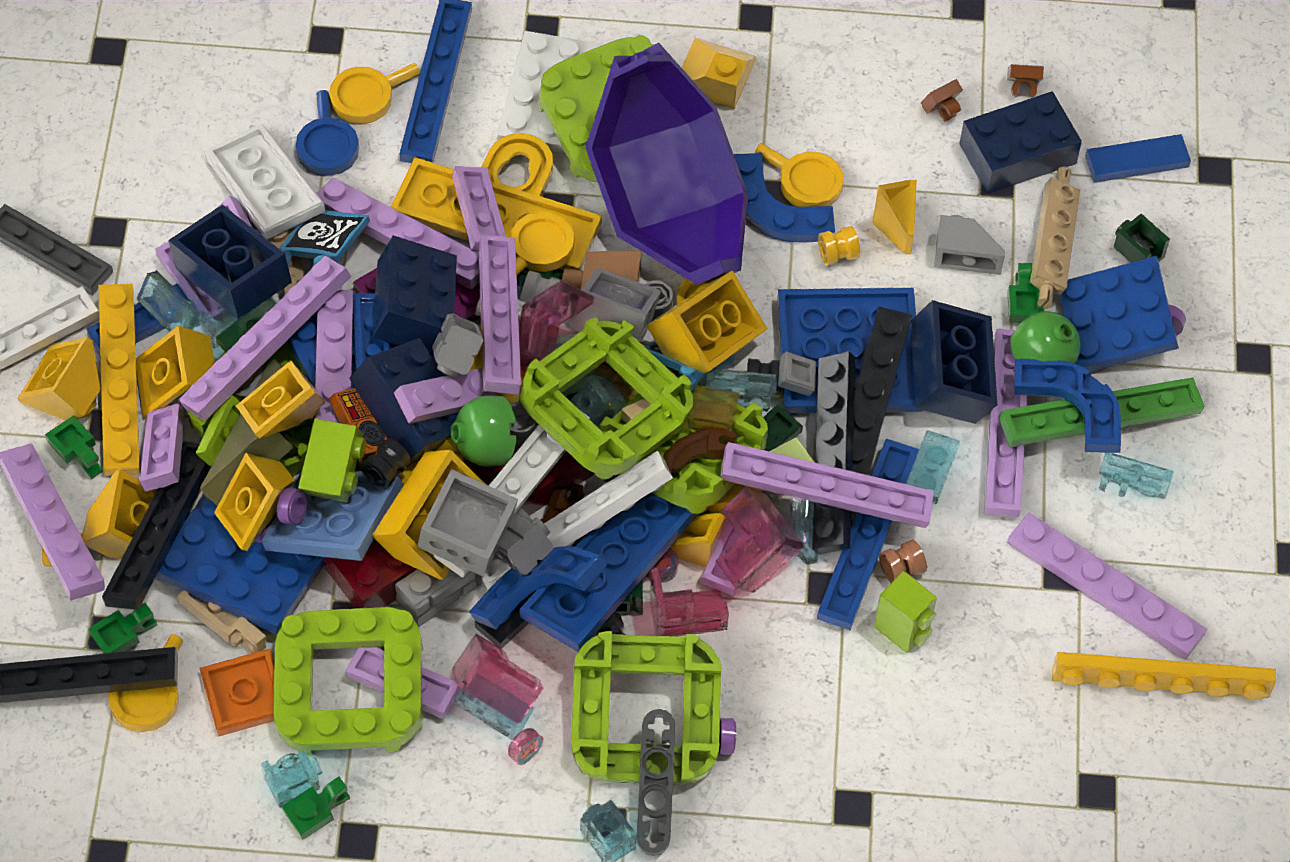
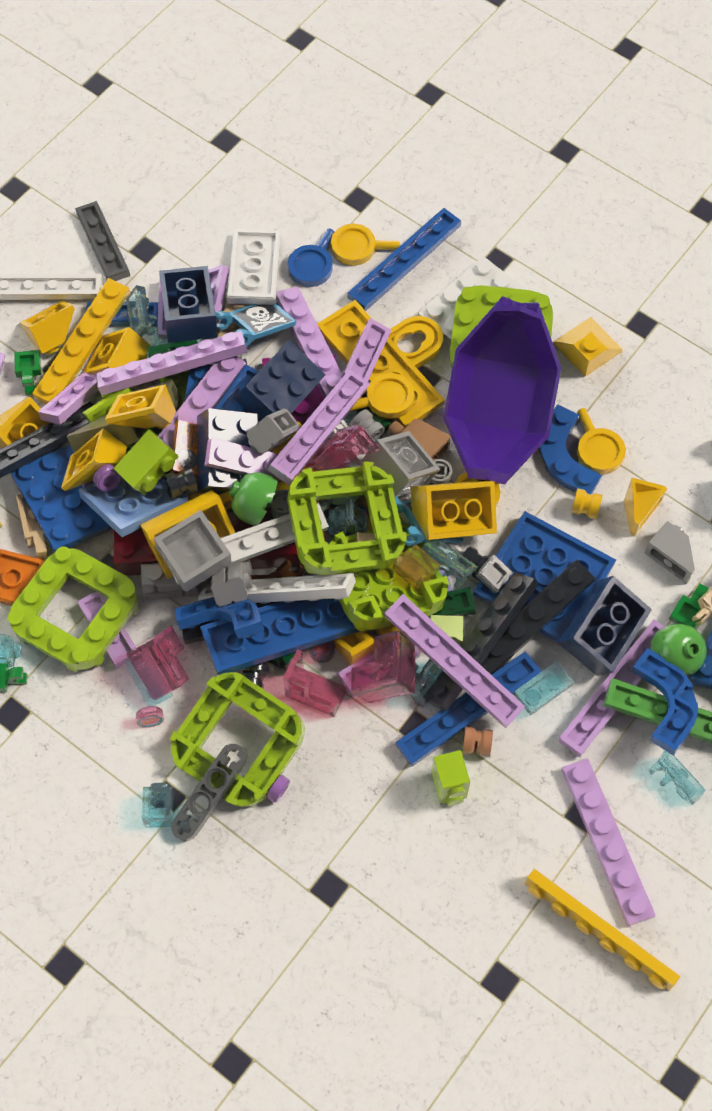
camera: 35 degrees right, 5 degrees up
reddish brown piece [663,427,738,473] -> none

